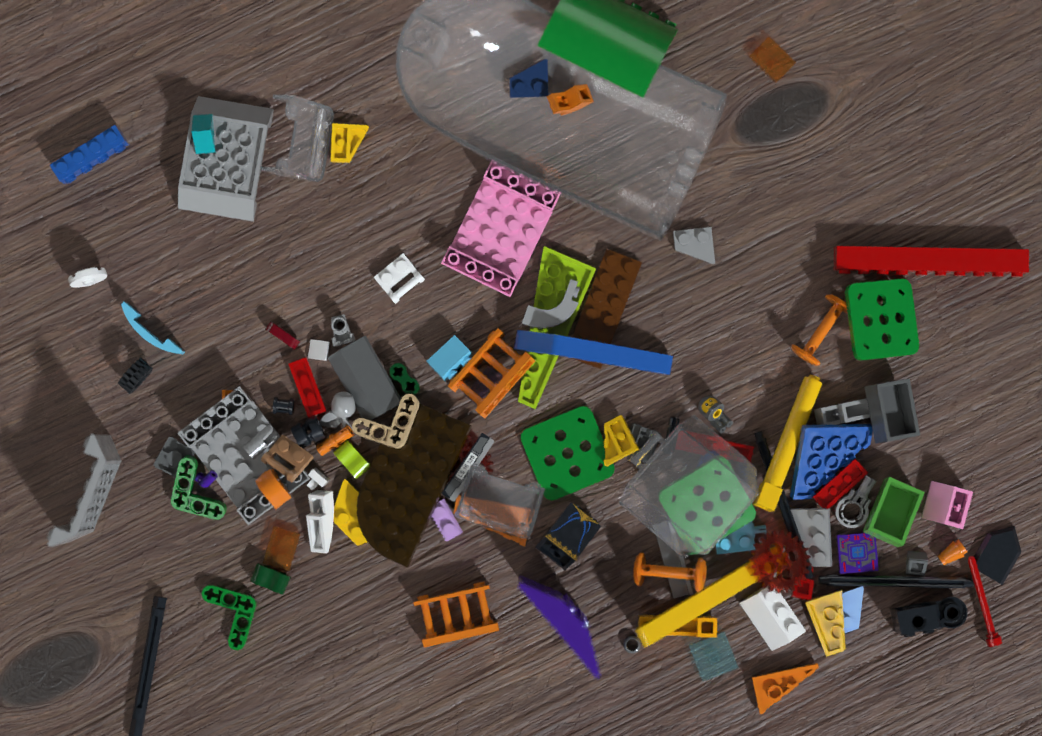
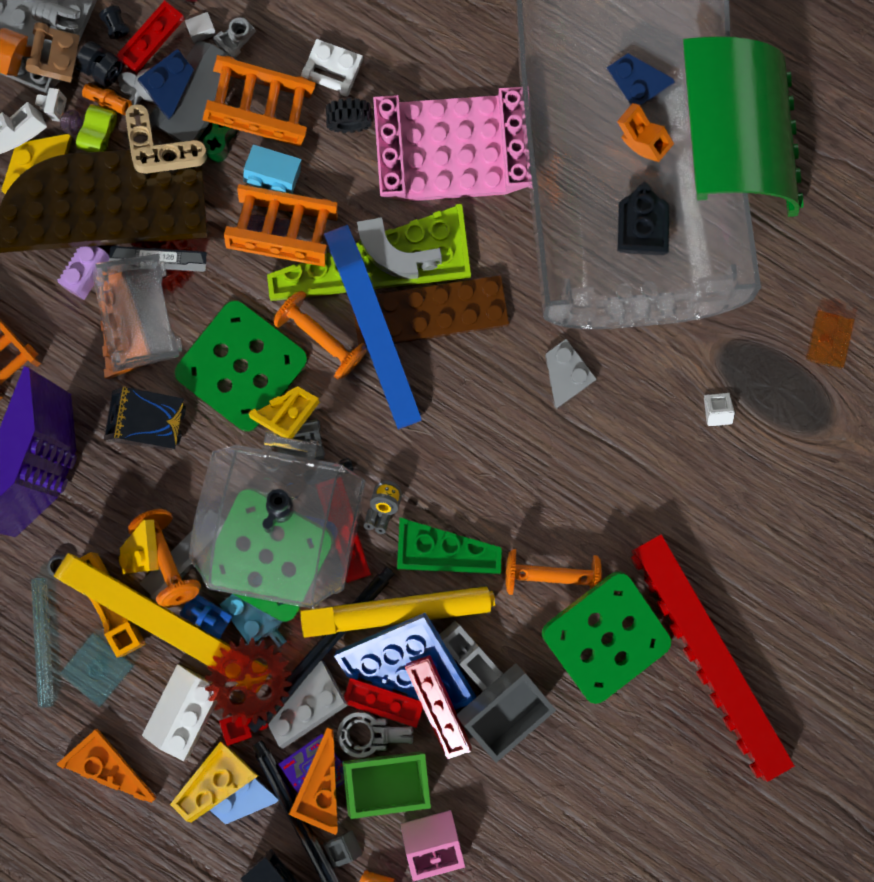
camera: 60 degrees right, 5 degrees down
none -> clear light blue axle [31,578,54,708]
none -> plate [60,110,83,135]
none -> yellow wing [119,519,159,574]
none -> dark blue wing [137,49,194,120]
none -> blue hips [179,594,233,639]
none -> orange fence [202,55,316,147]
none -> black piece [262,489,294,533]
none -> orange hose [274,291,366,379]
none -> orange wing [289,727,338,835]
none -> black tyre [326,98,372,133]
none -> green wing [397,517,502,574]
none -> tile [405,655,472,759]
none -> black tile [617,181,669,256]
none -> white slope [704,393,735,426]

